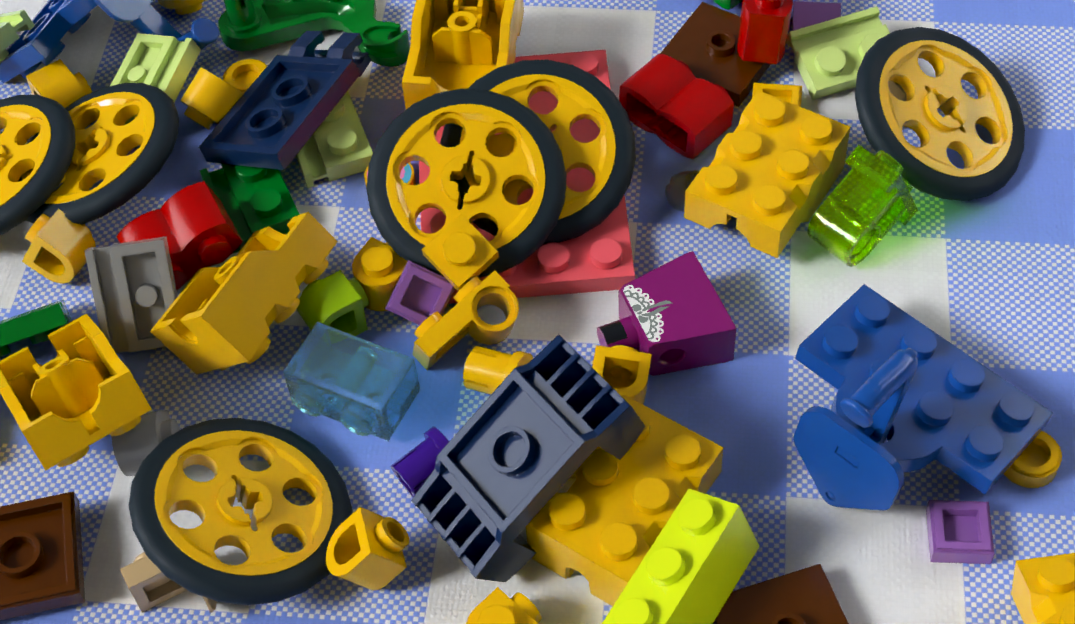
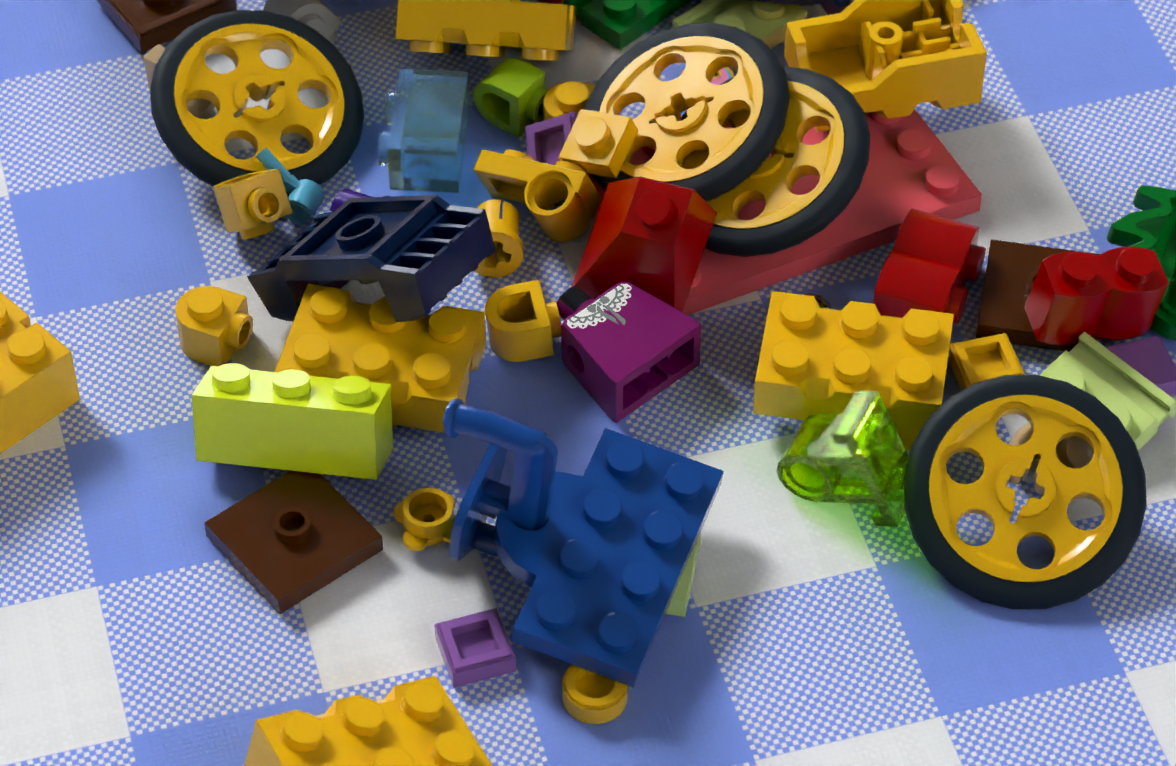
camera: 65 degrees right, 5 degrees down
none -> medium azure hand [256,147,323,226]
none -> yellow plate [394,488,455,551]
none -> red slope [571,176,717,312]

